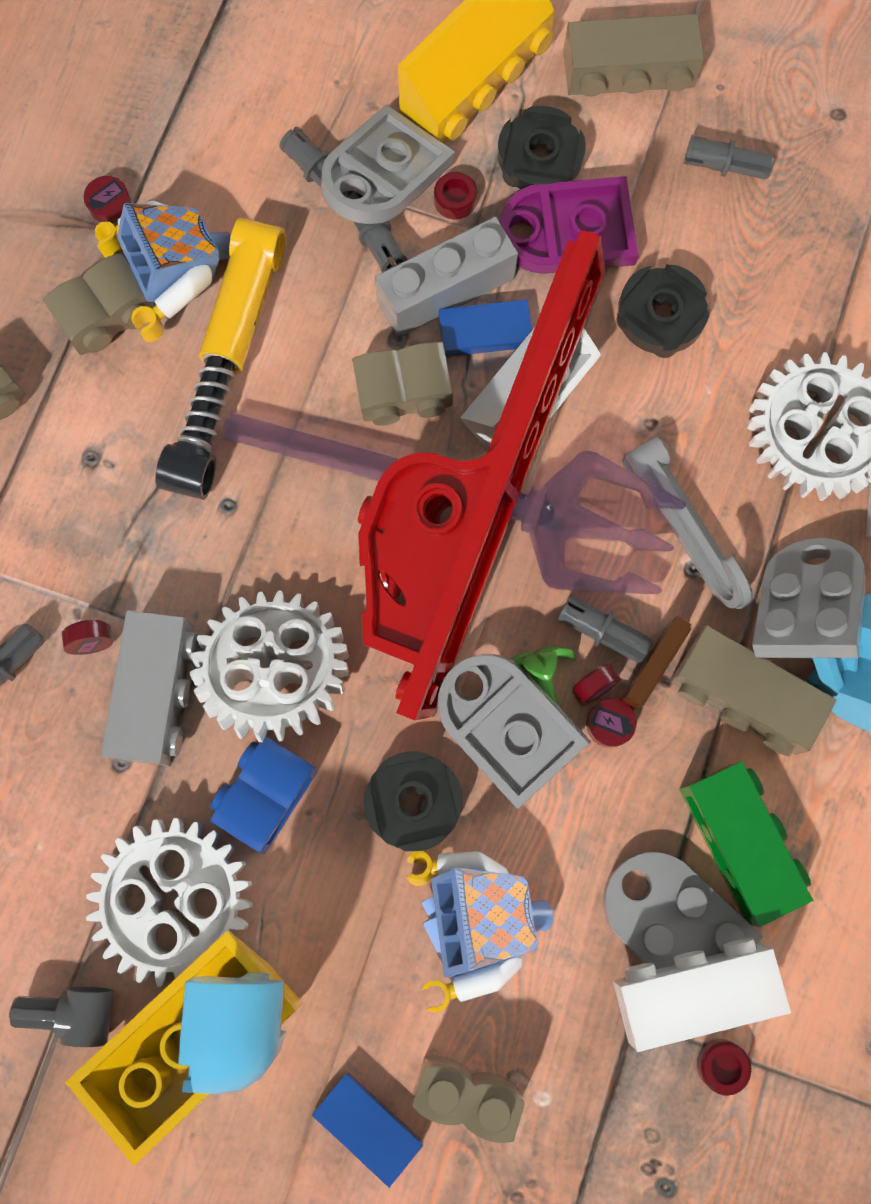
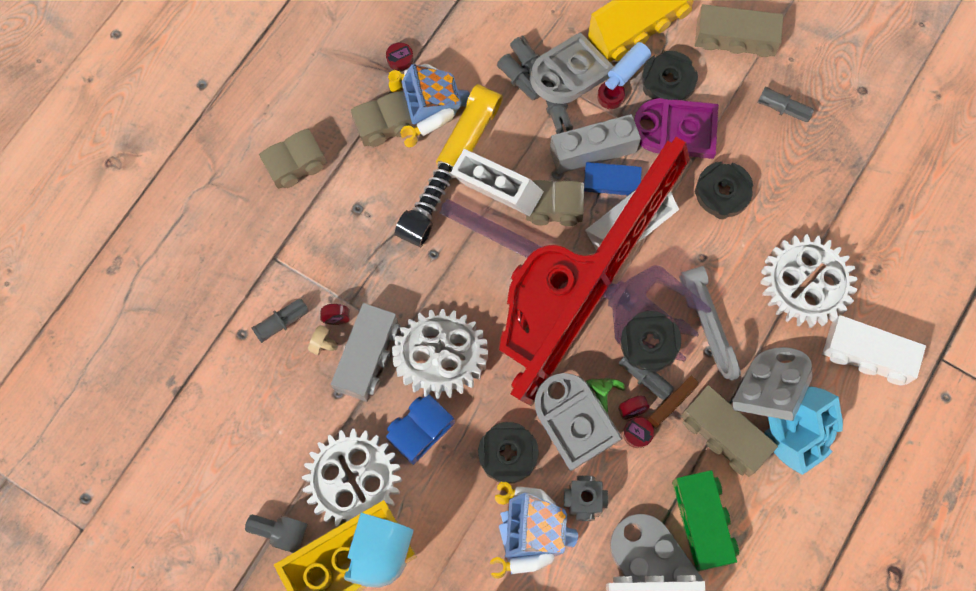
camera: 15 degrees right, 5 degrees down
none -> tan tile [308,325,338,355]
none -> white brick [450,149,544,216]
none -> dark grey axle [497,54,540,100]
none -> dark grey brick [564,476,608,521]
none -> light blue cylinder [605,42,651,90]
none -> pearl dark grey plate [621,311,681,372]

